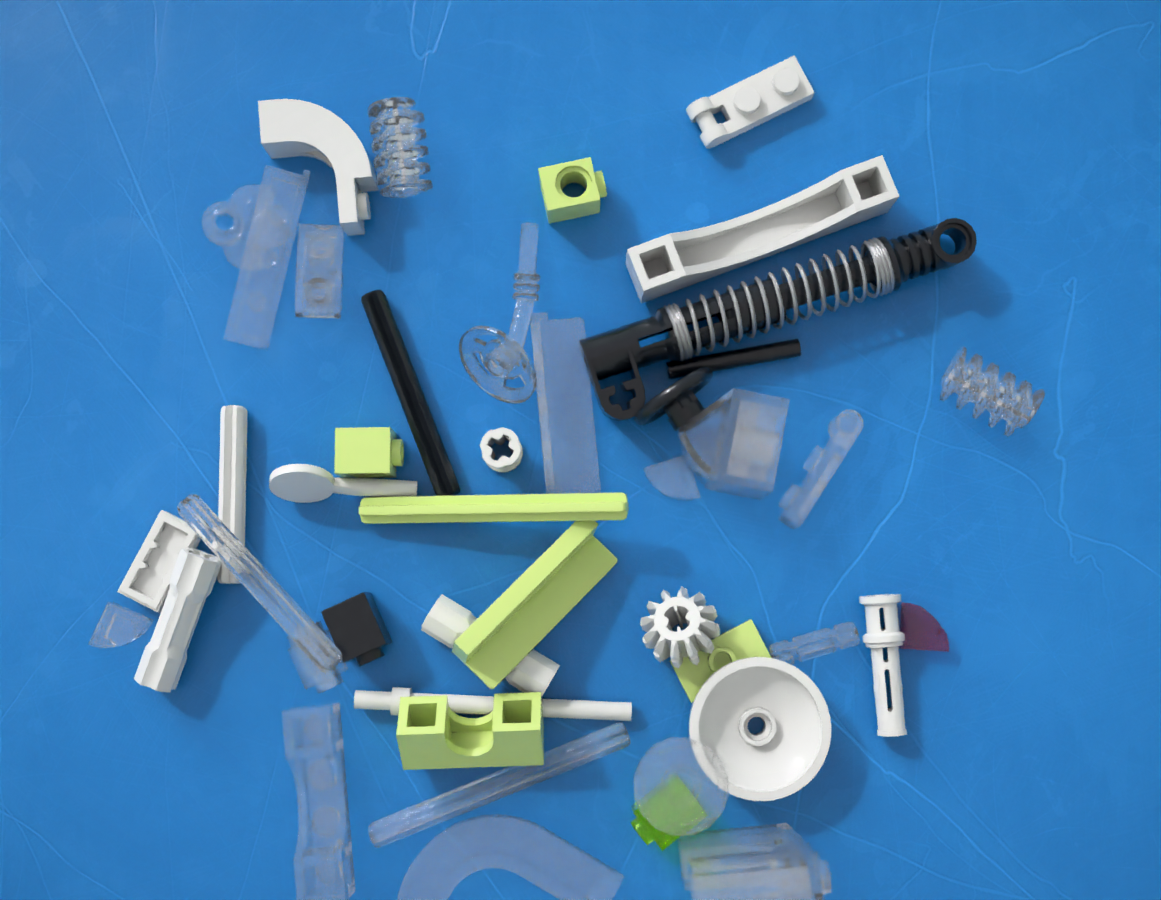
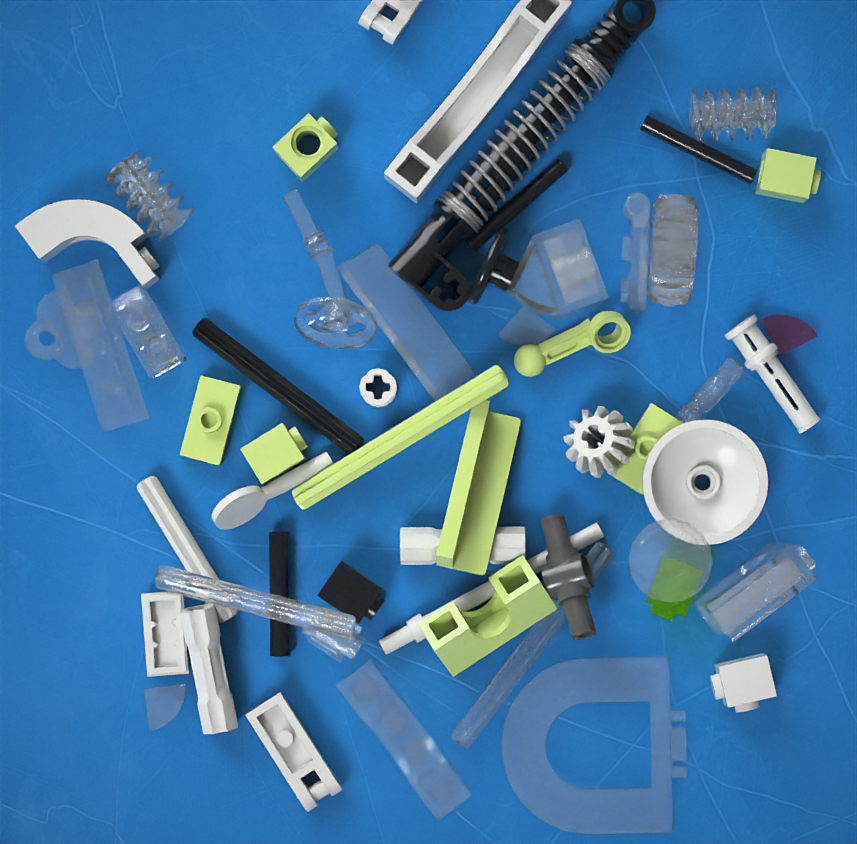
camera: 25 degrees left, 5 degrees up
none -> yellowish green plate [180,375,241,466]
none -> white plate [245,692,343,812]
none -> black piece [269,532,291,657]
none -> yellowish green piece [514,311,631,377]
none -> dark grey pin [540,514,596,640]
none -> black bar [640,115,758,185]
none -> clear gear [647,194,698,307]
none -> yellowish green brick [755,148,821,203]

